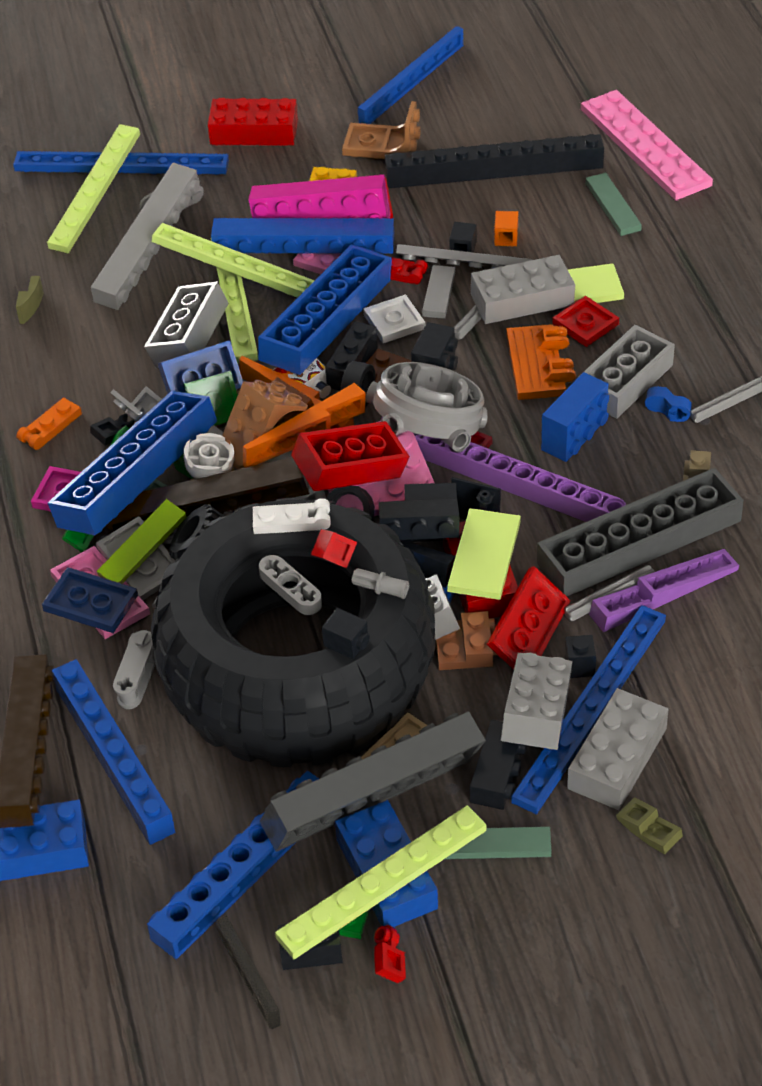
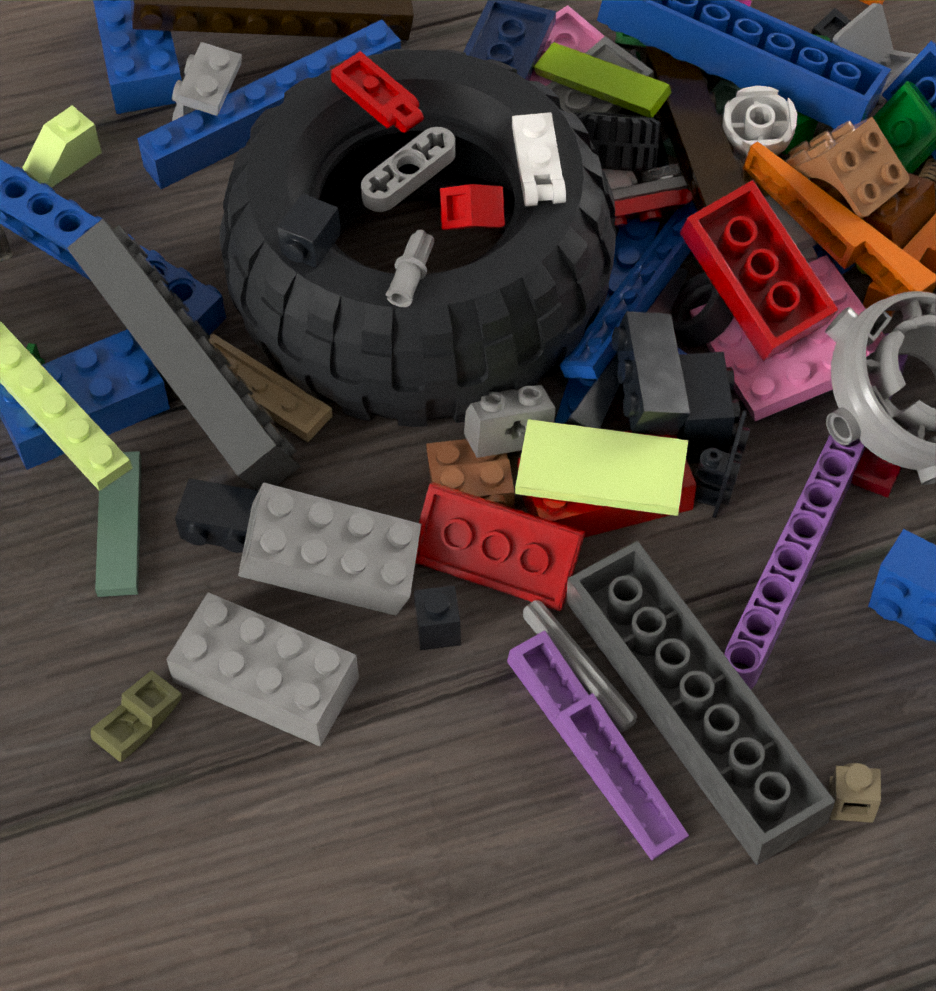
camera: 85 degrees right, 10 degrees up
blue plate [511,605,666,815] -> none
none -> yellowish green slope [23,105,102,188]
none -> light grey bracket [172,42,242,121]
none -> red hinge [330,51,424,133]

